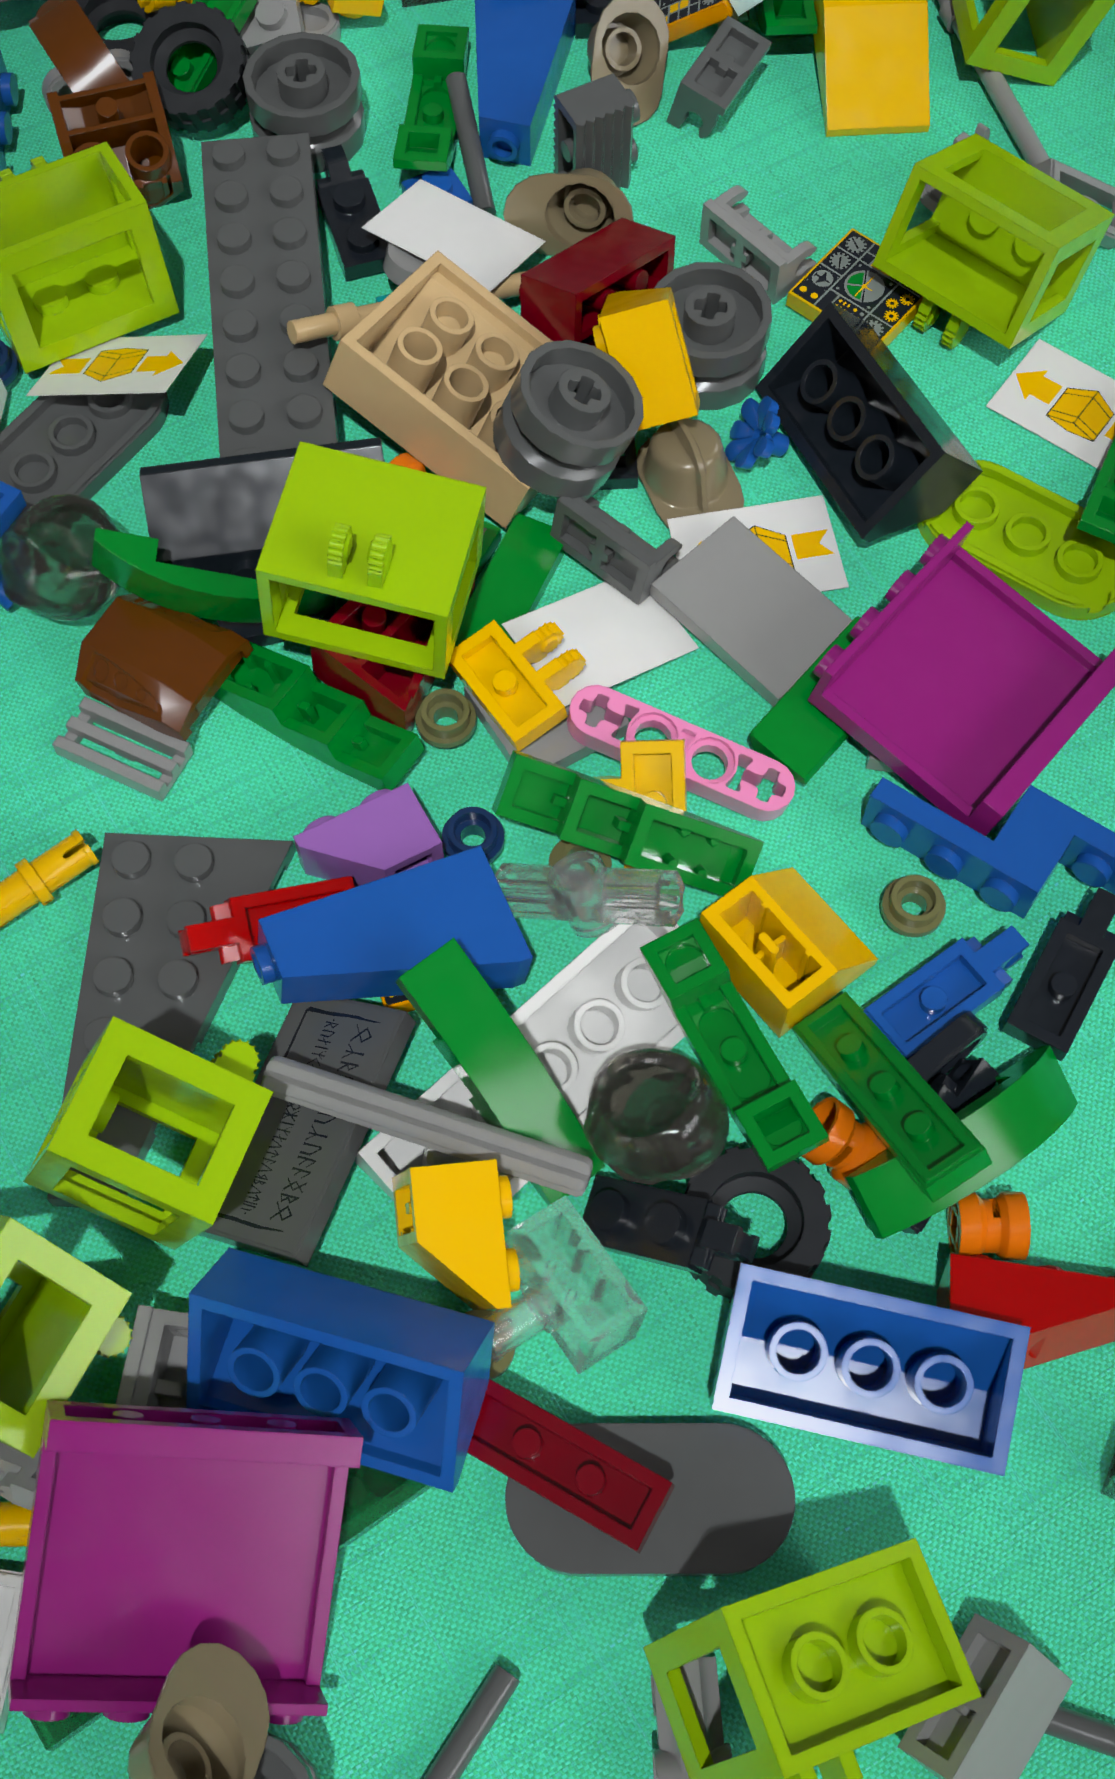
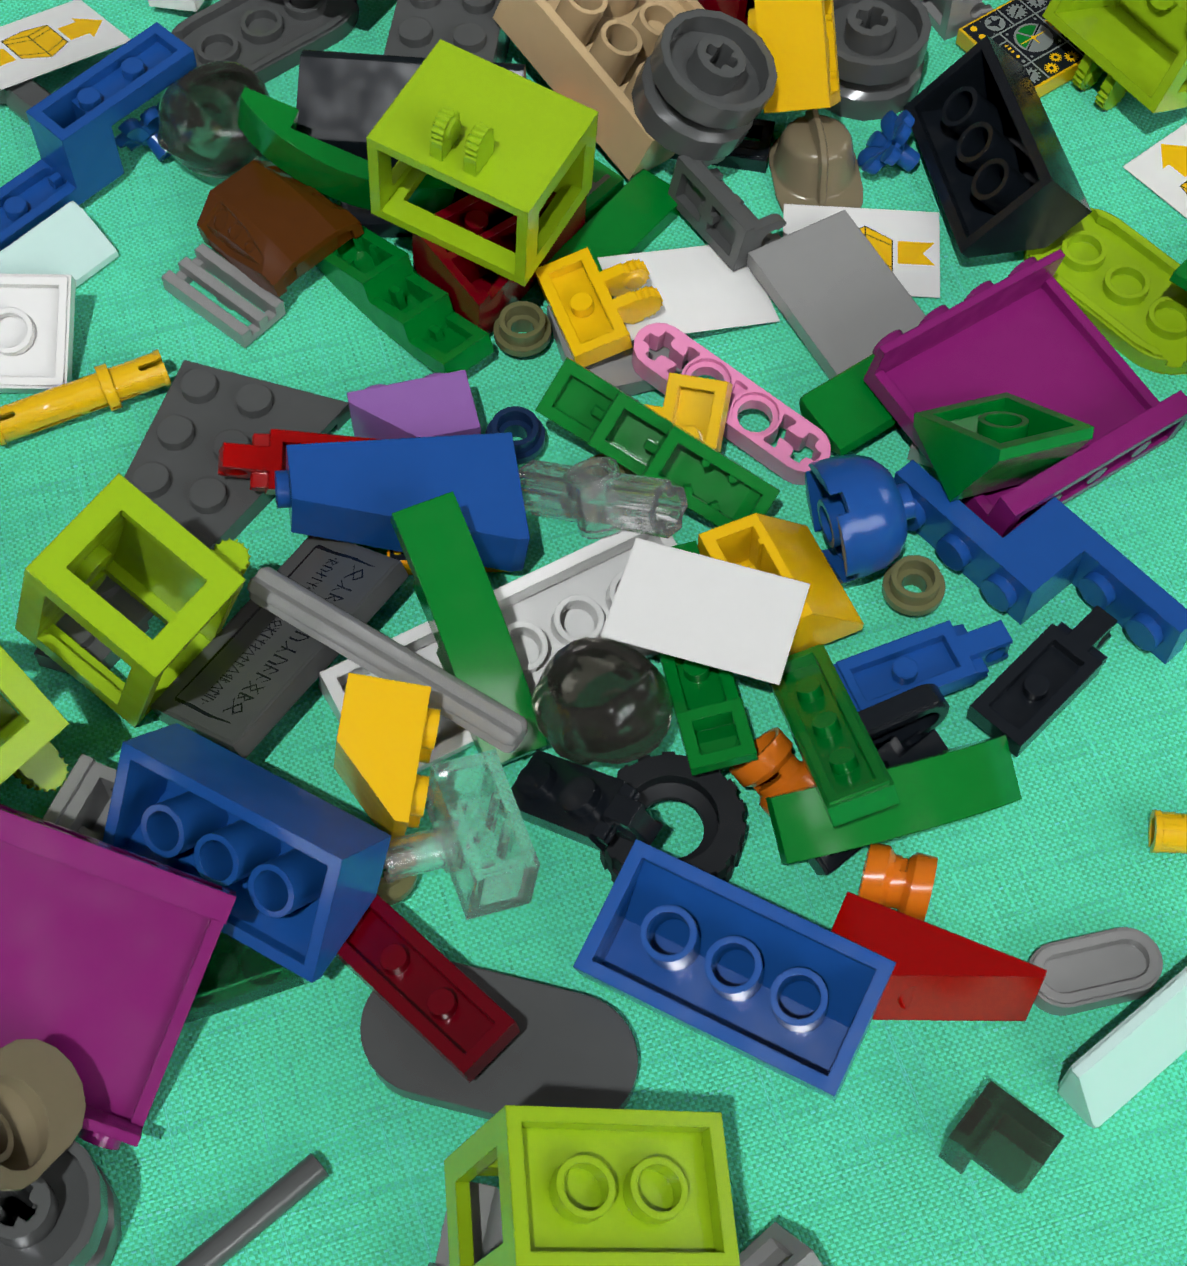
camera: 15 degrees right, 5 degrees down
none -> white sticker [600,538,810,685]
none -> blue cylinder [805,454,916,584]
none -> green slope [913,392,1094,502]

